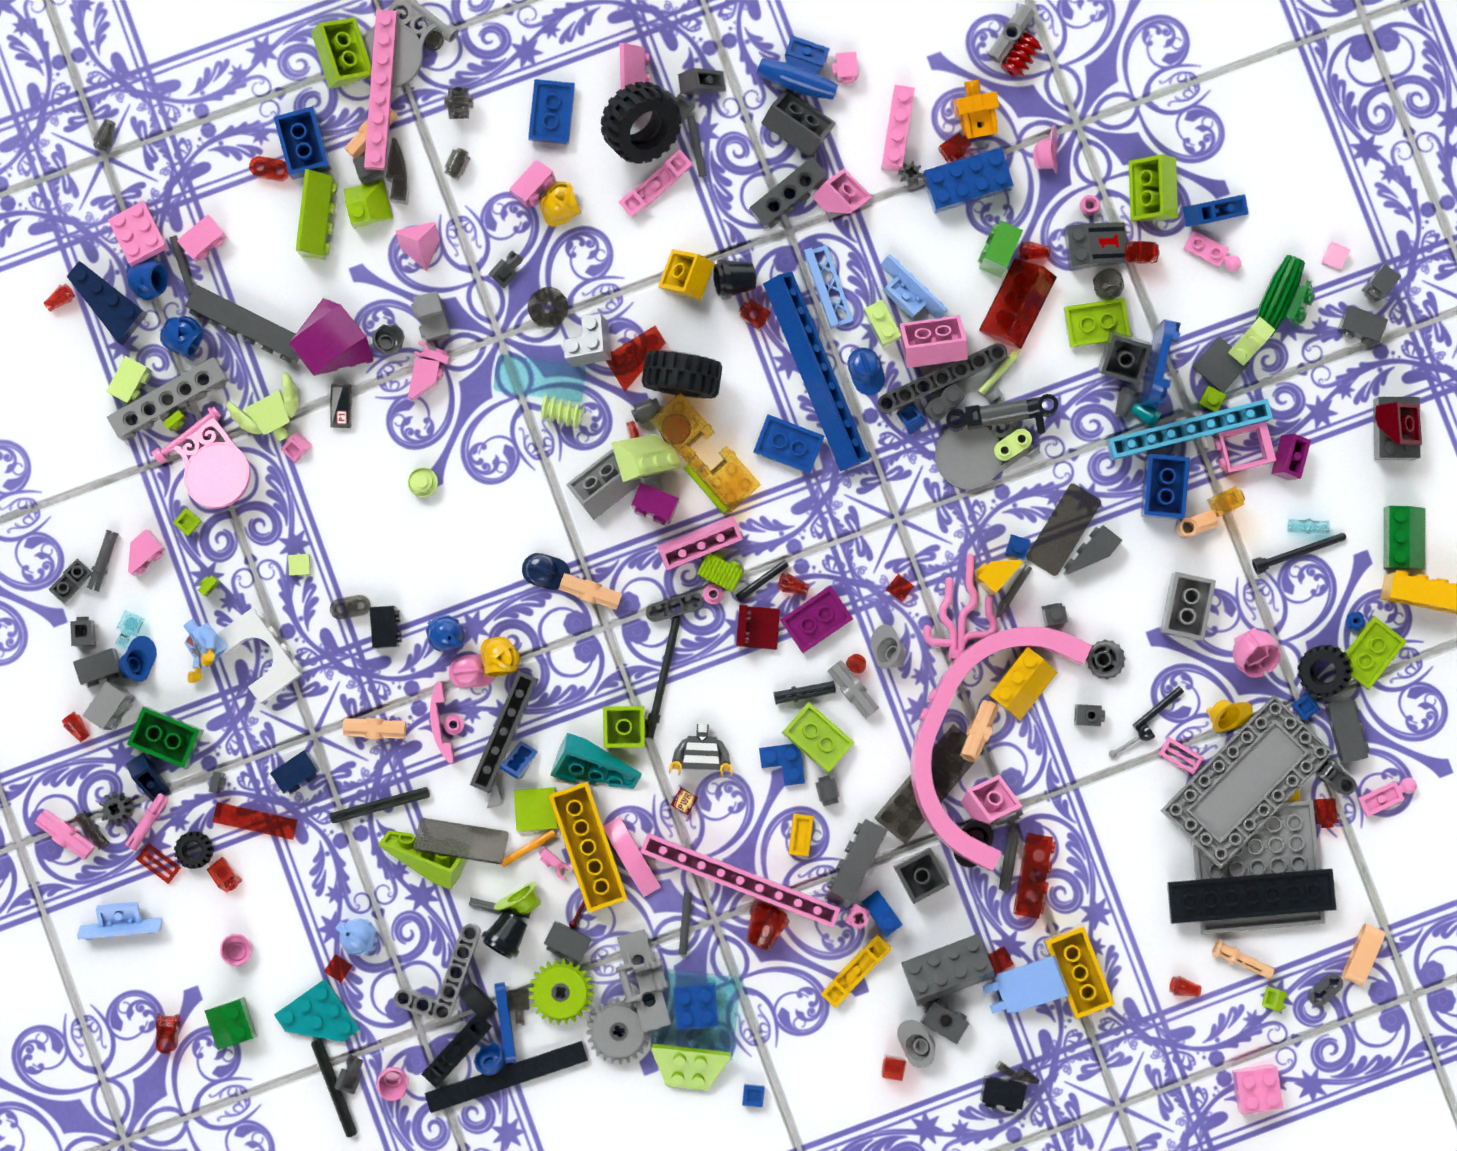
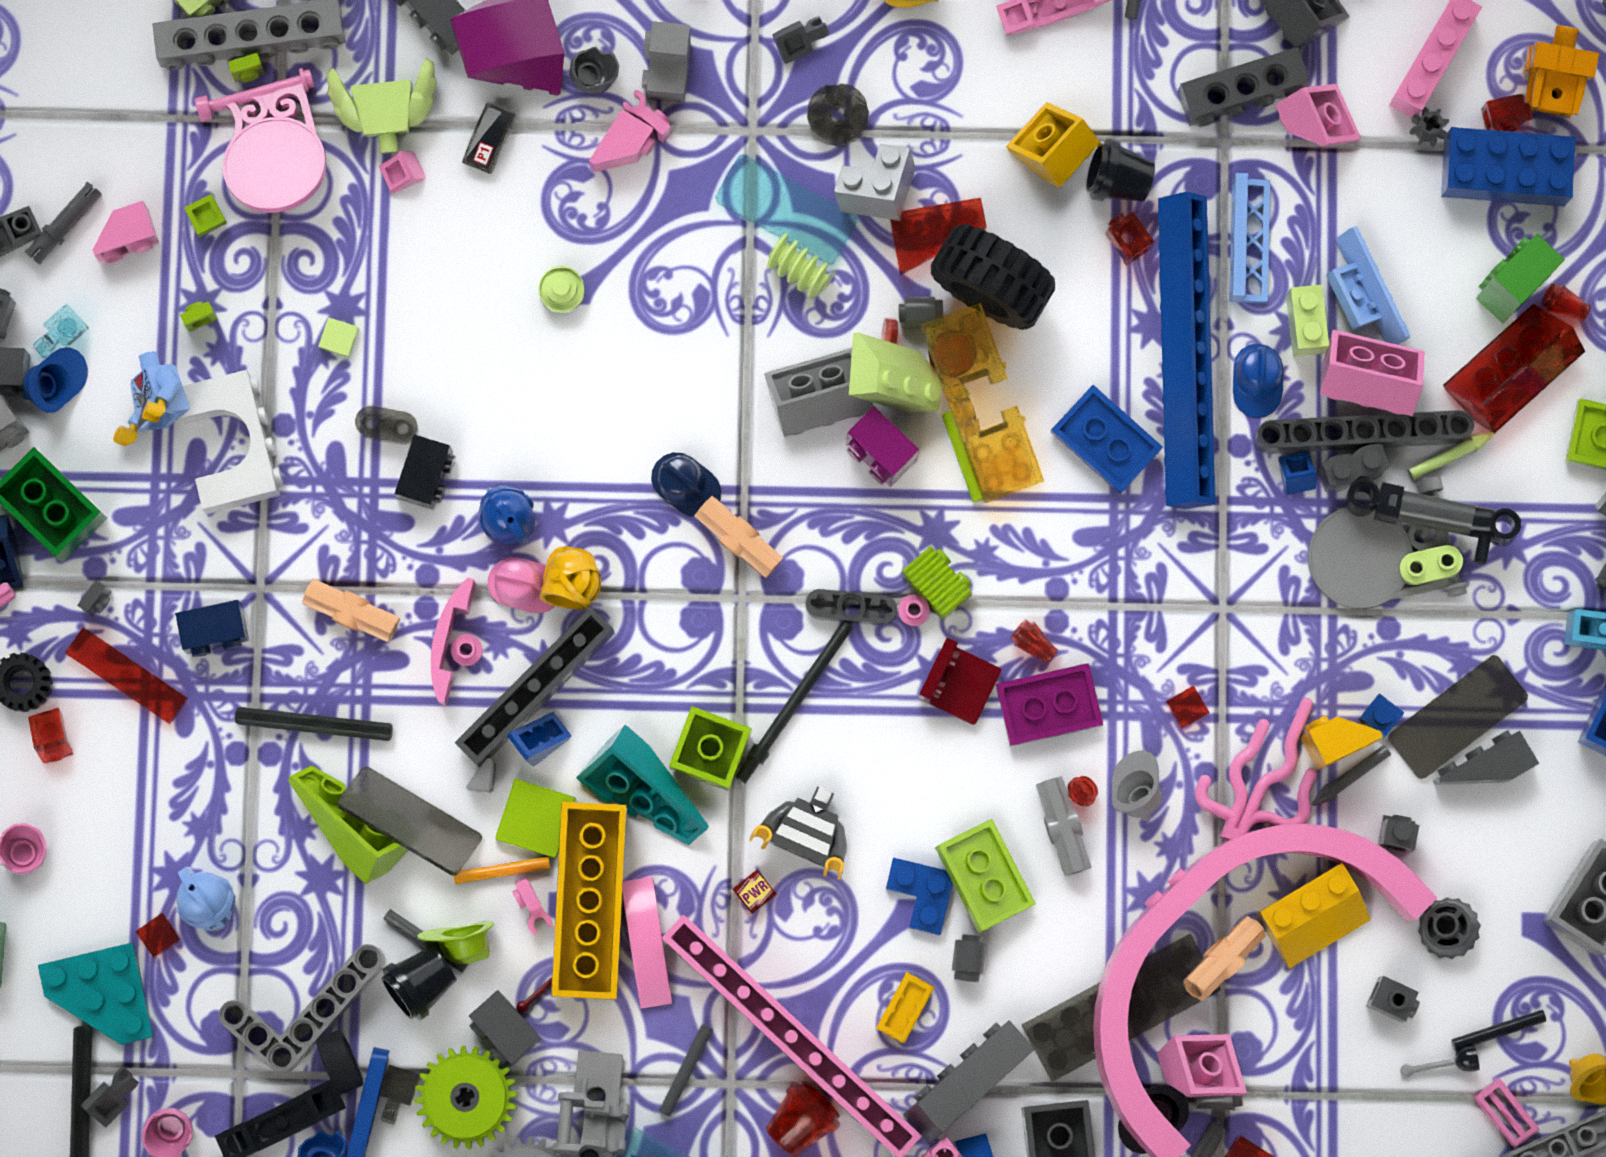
camera: 20 degrees right, 5 degrees down
bright pink brick [657,516,743,570] -> none
black bar [735,559,789,602] -> none
black pin [773,680,836,705] -> none

